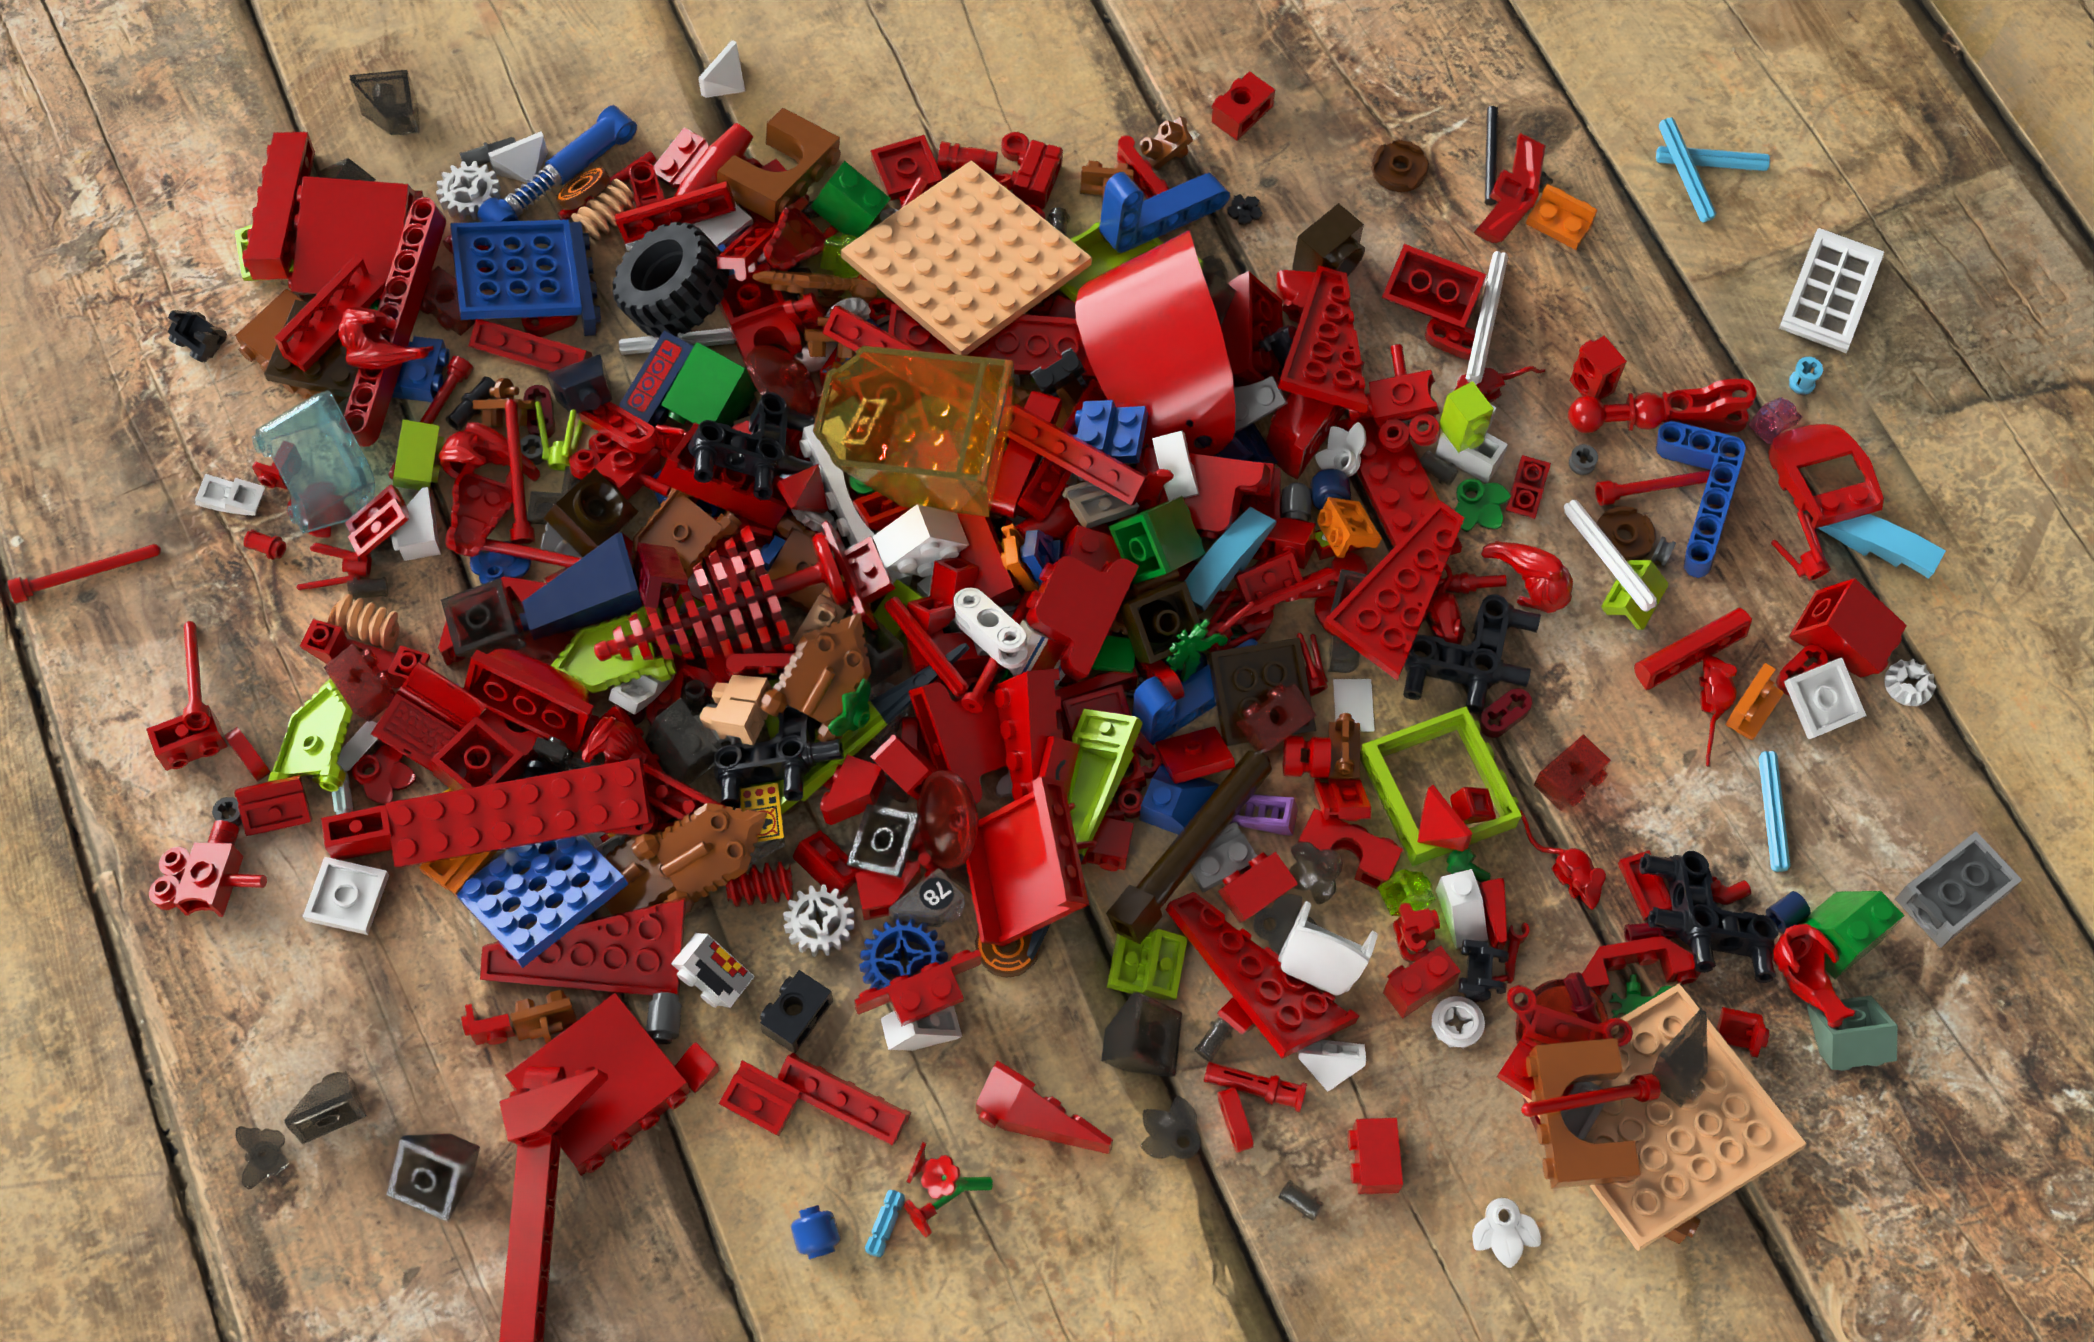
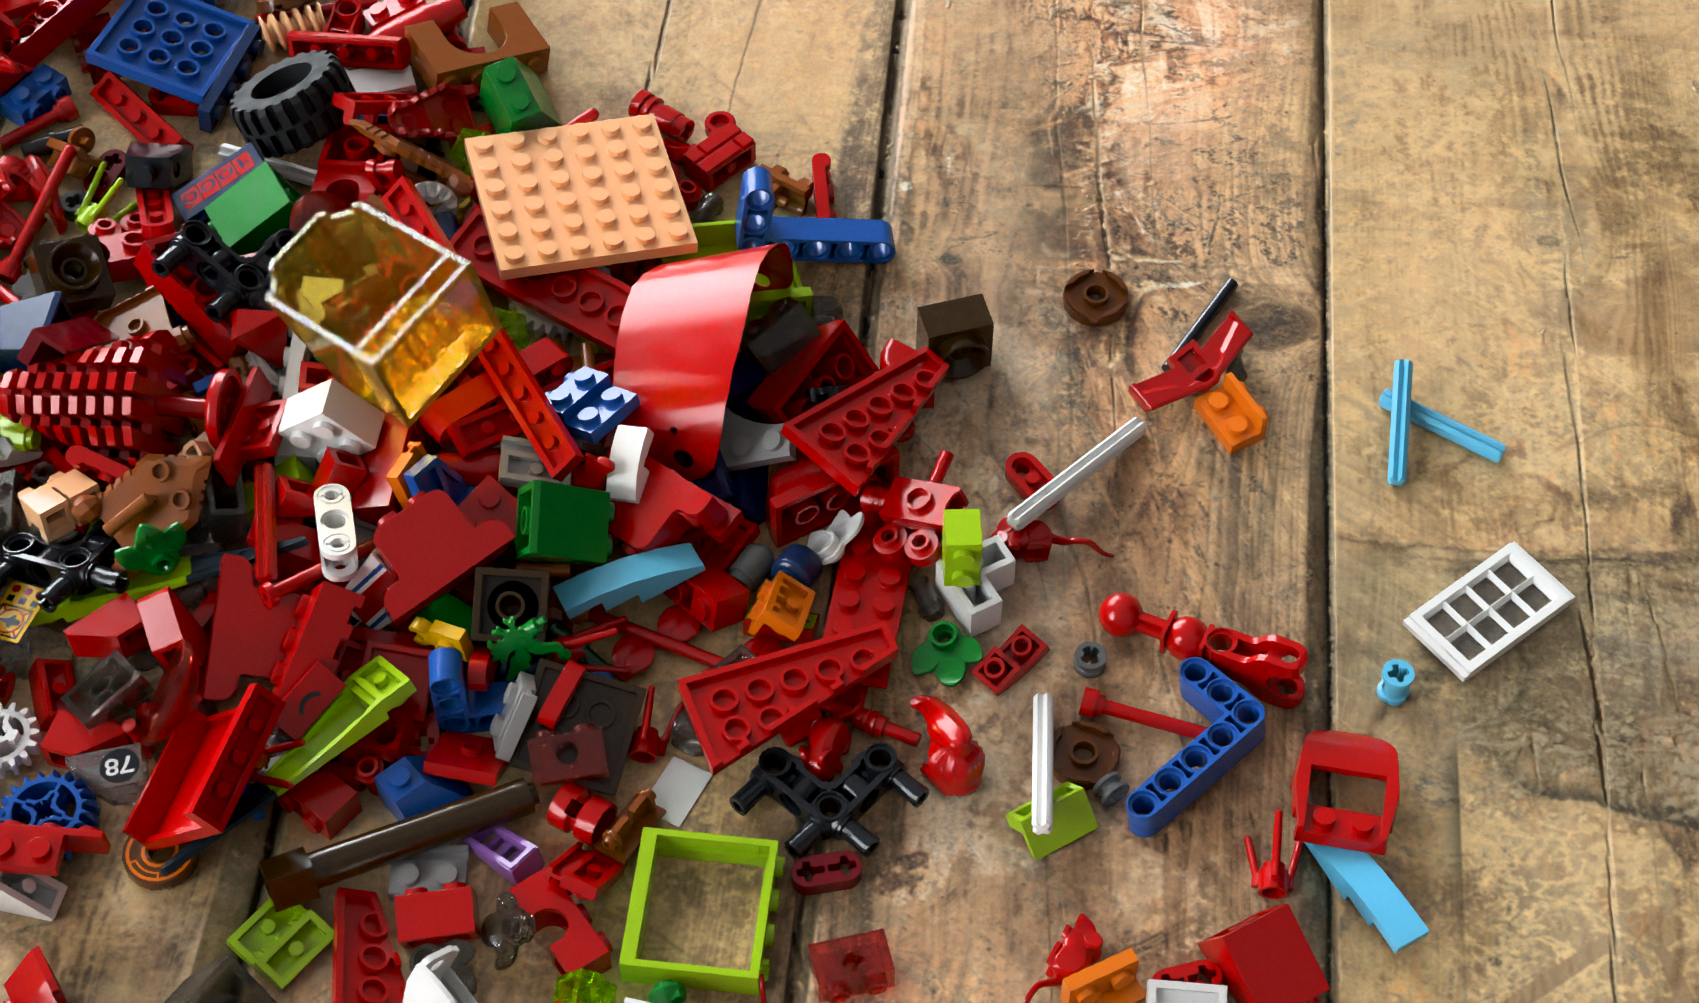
camera: 30 degrees right, 10 degrees down
red plate [870,135,943,201] -> none
black piece [1030,347,1088,403] -> none
dark orange hips [1140,116,1193,170] -> none
red brick [1211,71,1276,141] -> none
red bracket [1218,551,1338,626] -> none
black plant [1227,194,1262,225] -> none
red slope [1382,244,1487,329] -> none
red slope [1417,785,1473,851] -> none
red slope [1450,787,1496,824] -> none
red brick [1569,335,1627,401] -> none
red brick [1634,608,1752,690] -> none
clear pink bracket [1749,397,1803,444] -> none
none -> yellow plate [409,617,475,662]
none -> light grey plate [489,671,538,762]
none -> red beam [536,659,587,730]

